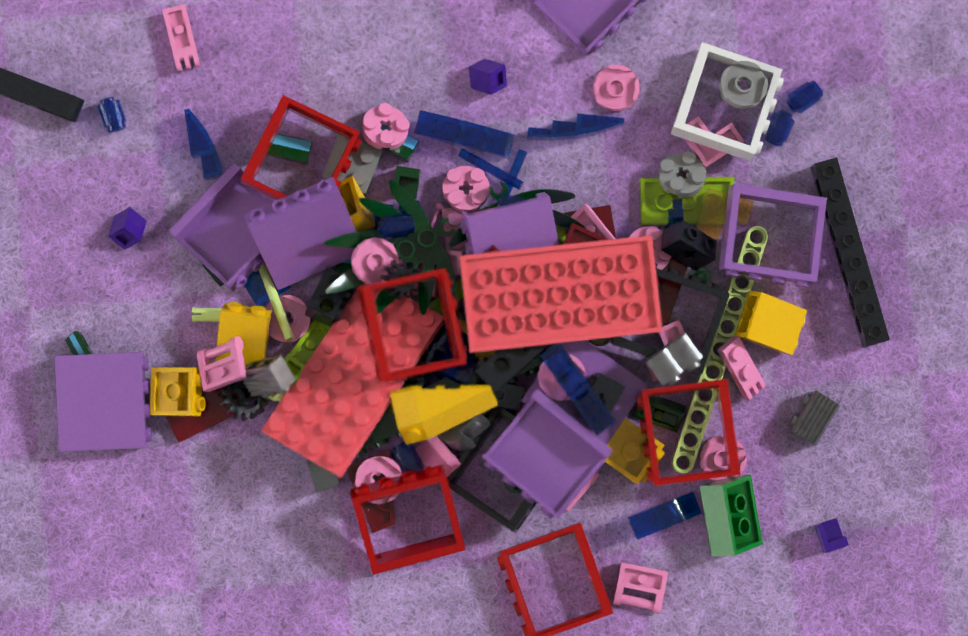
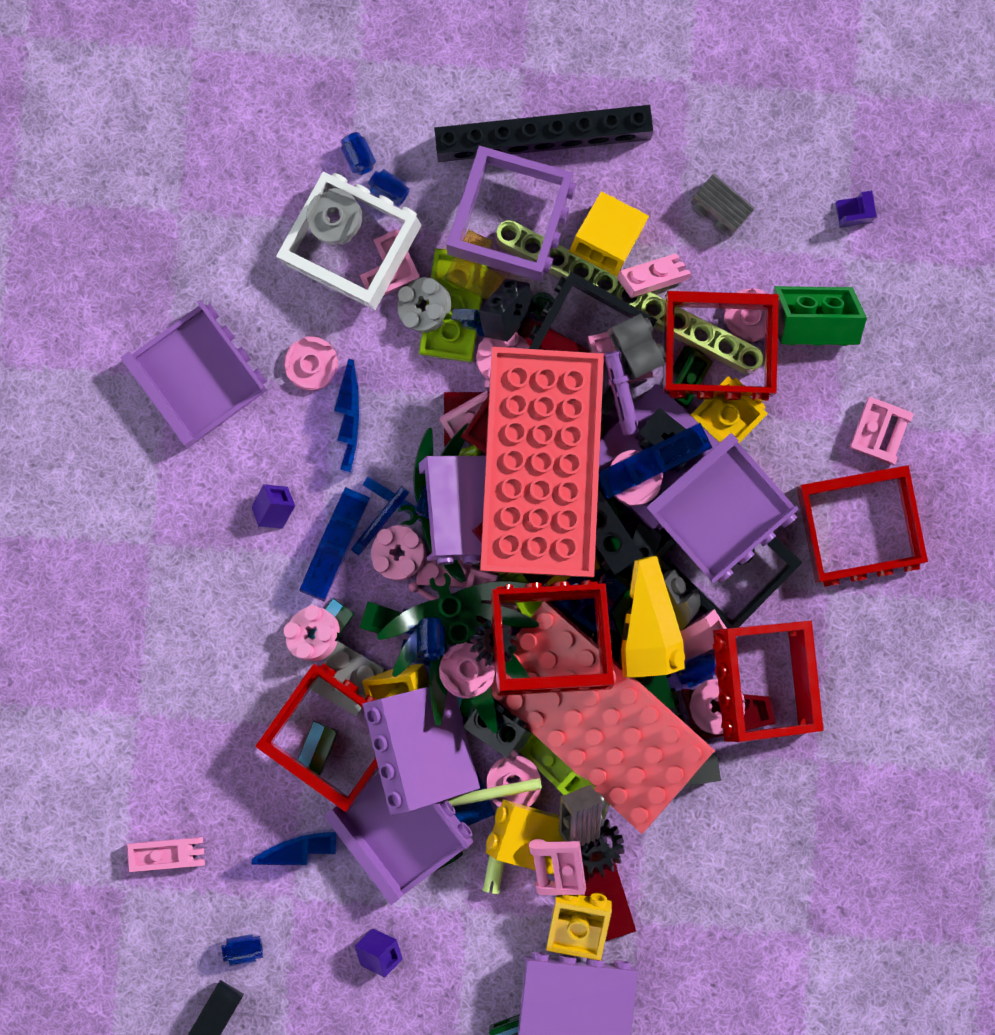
camera: 80 degrees left, 0 degrees up
clear blue slope [627,491,702,540] -> none
none -> medium lavender pin [604,350,640,435]

